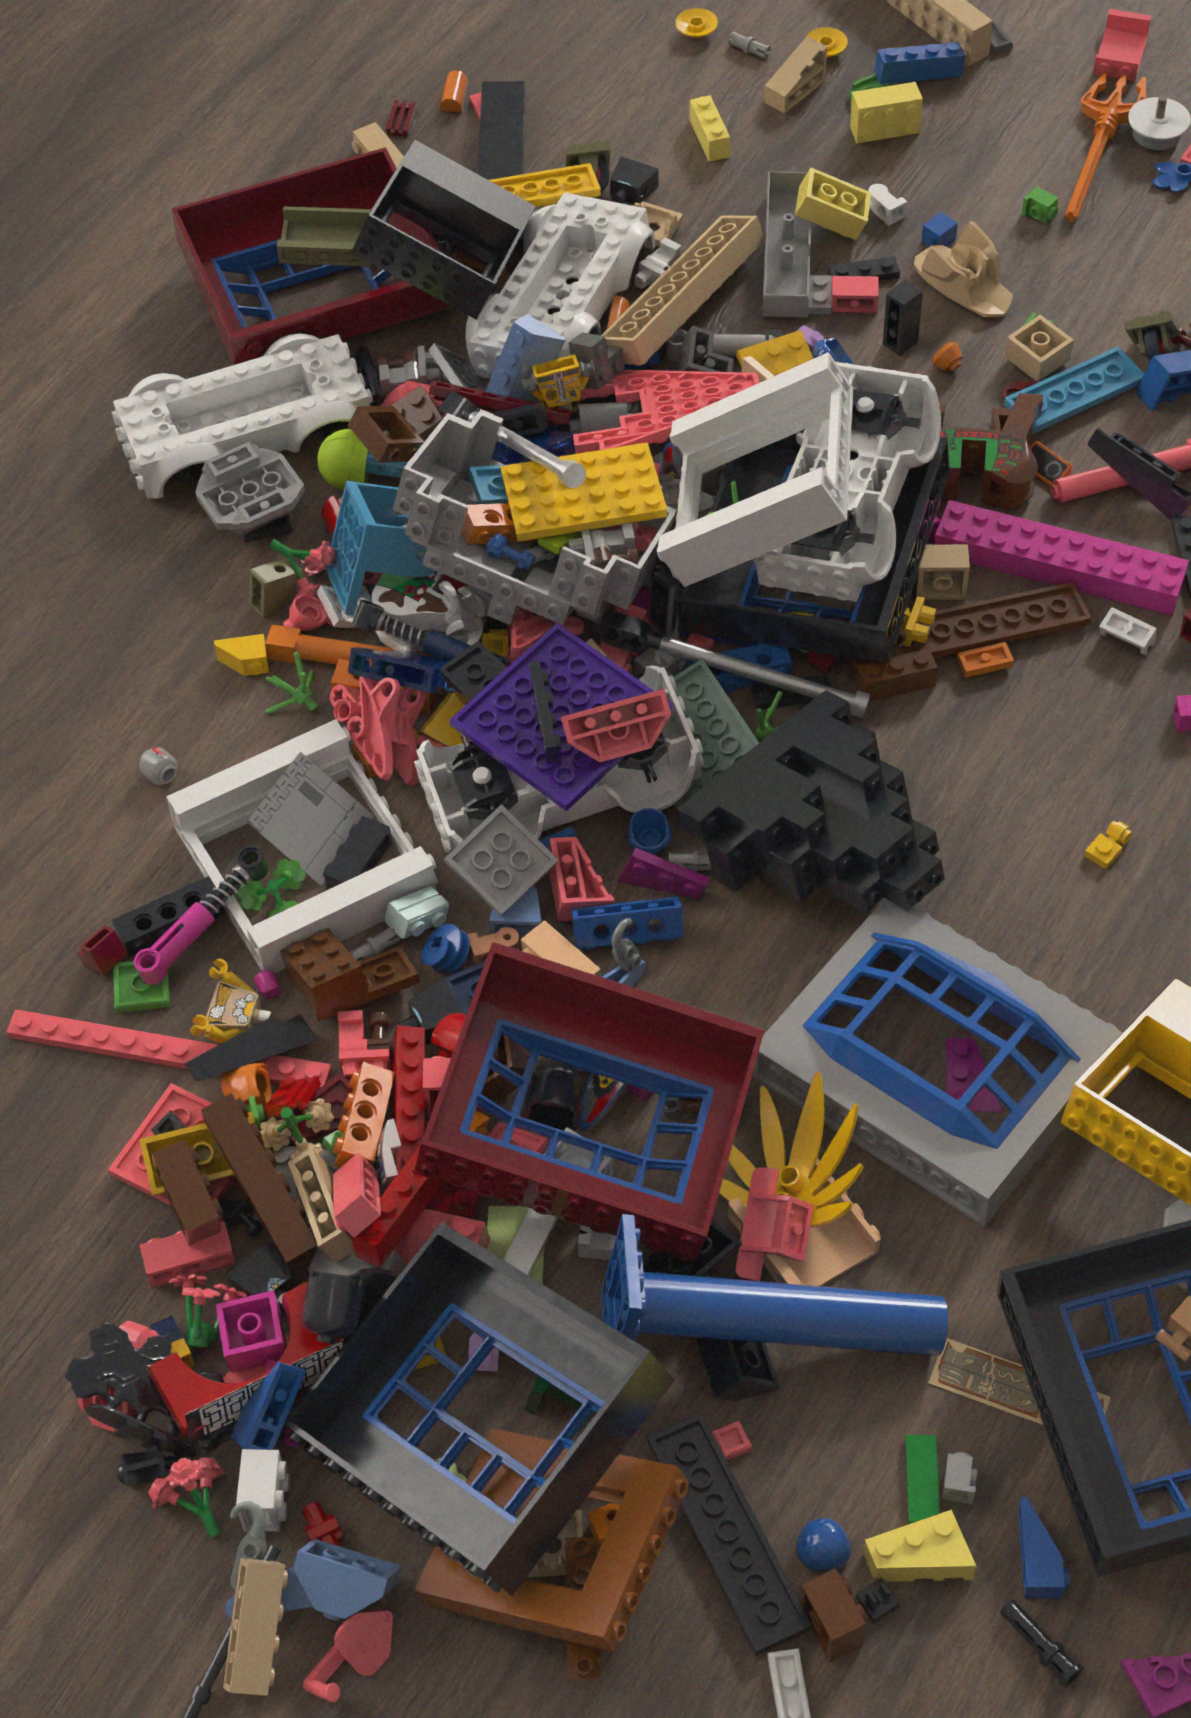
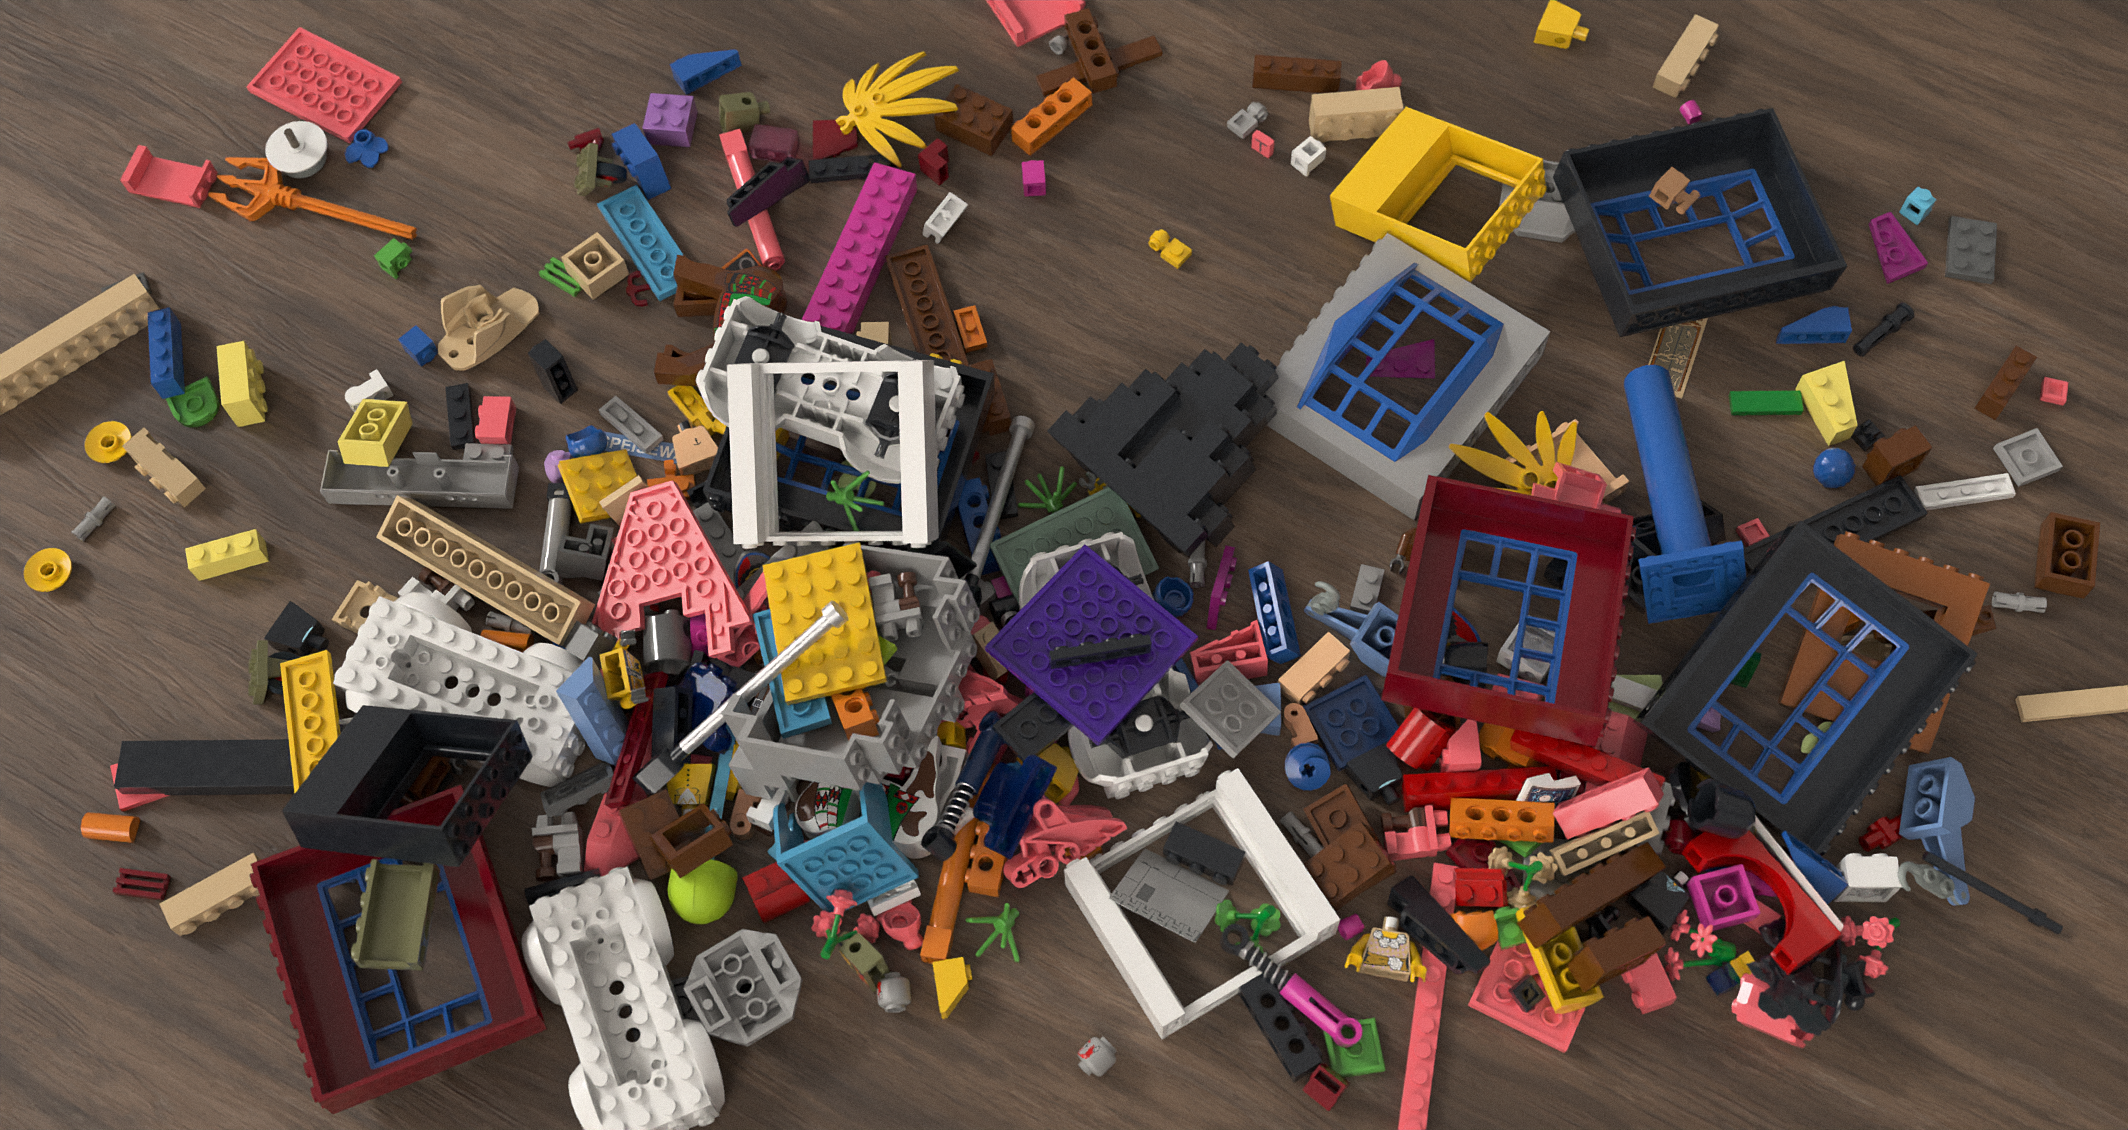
camera: 90 degrees left, 10 degrees up
tan brick [223,1558,288,1696] -> none
coral piece [303,1607,393,1703] -> none
light aqua brick [384,885,449,939] -> none
light grey animal [439,581,492,638] -> none
blue bar [486,534,535,570] -> none
coral wedge [560,689,671,763] -> none
orange cone [932,342,963,372] -> none
light grey brick [942,1452,977,1505] -> none
none -> light grey head [877,972,911,1013]

